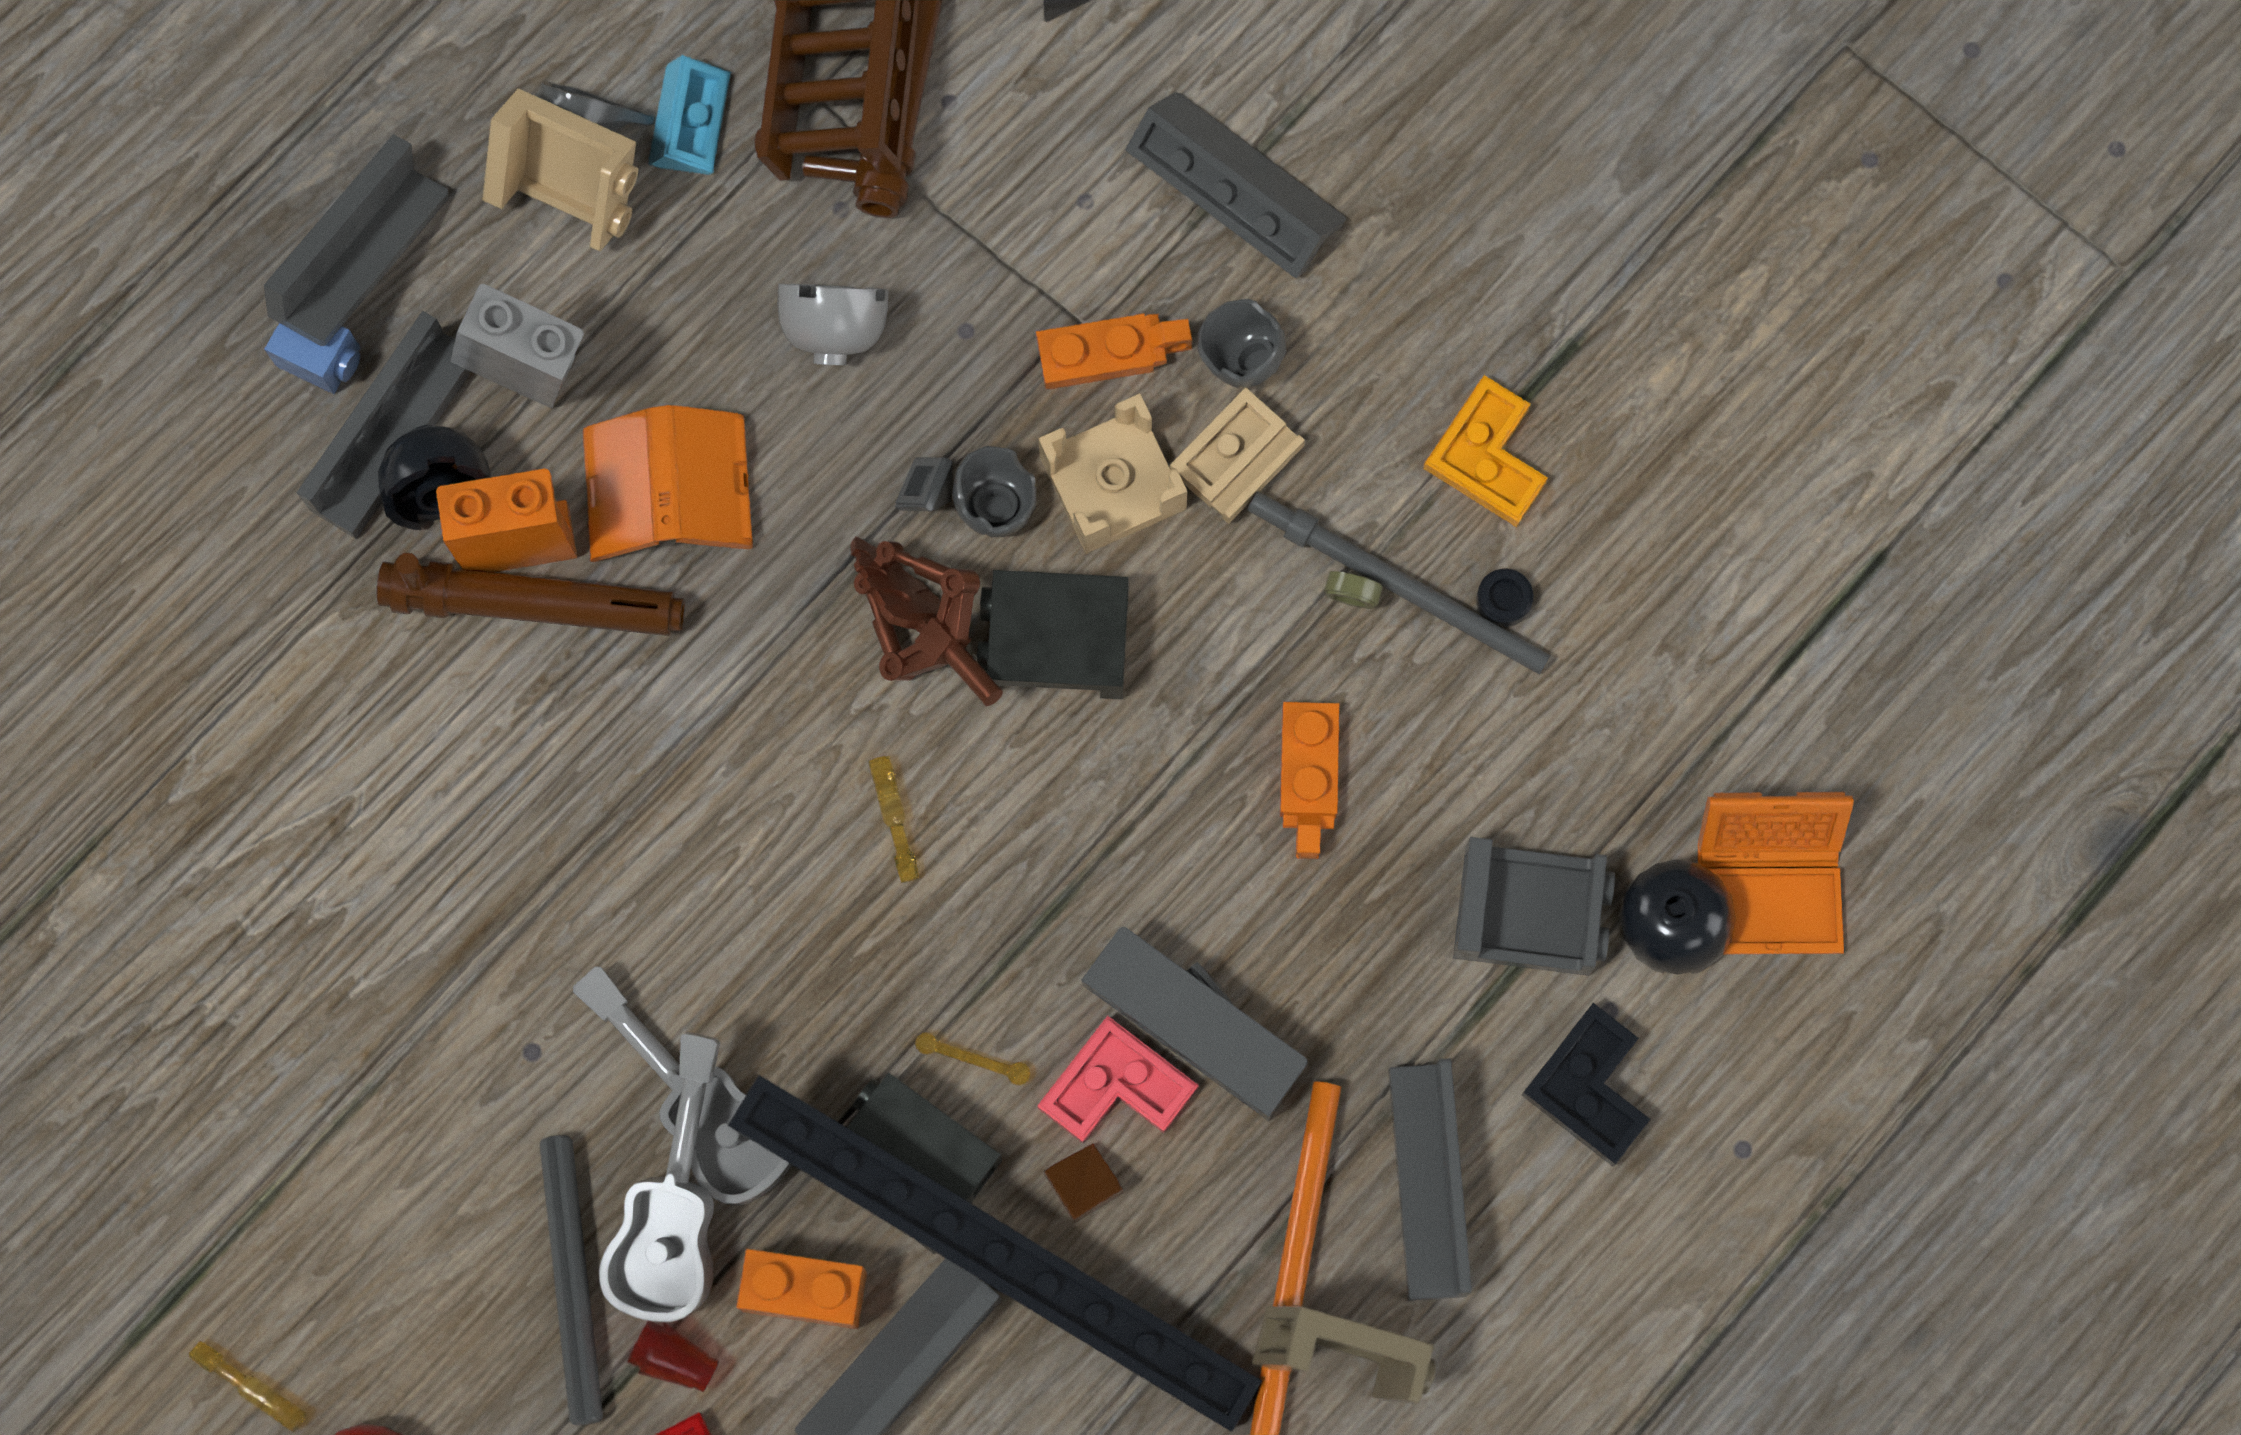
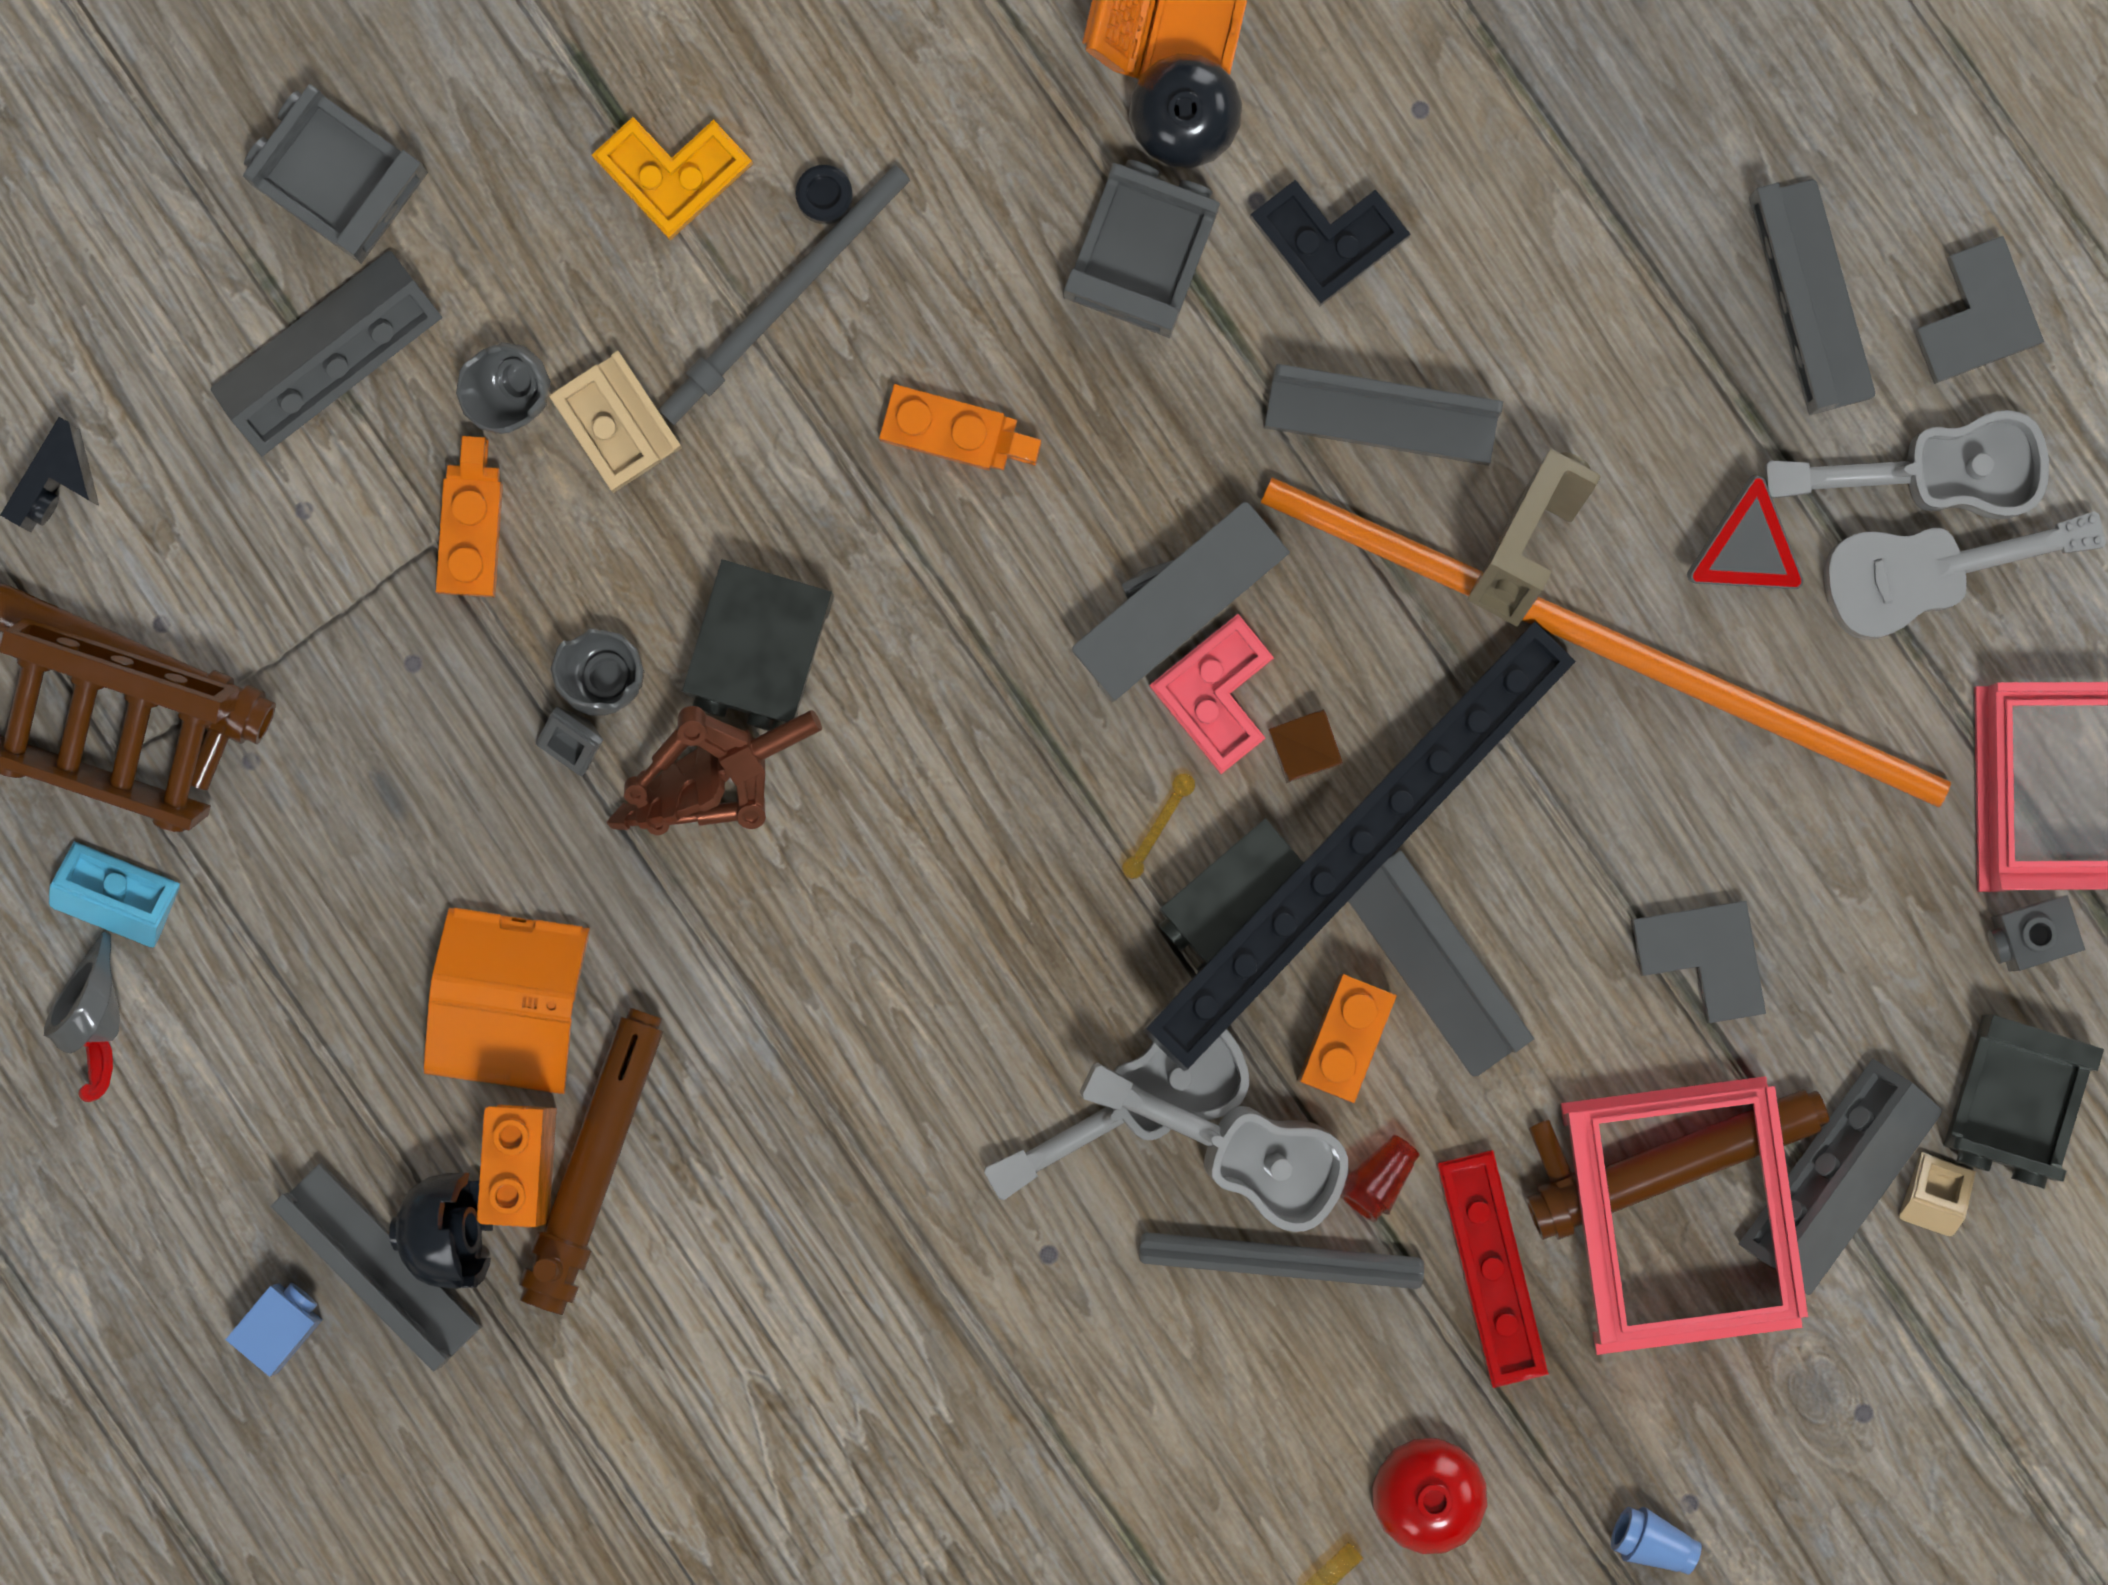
camera: 80 degrees left, 10 degrees up
dark grey panel [264,134,448,346] -> none
light grey panel [450,284,584,409] -> none
tan panel [483,88,638,252] -> none
light grey cylinder [777,284,889,365] -> none
clear yellow piece [868,756,919,883] -> none
tan panel [1038,393,1187,554] -> none
olive tile [1324,571,1383,609] -> none
none -> dark grey panel [243,84,428,264]

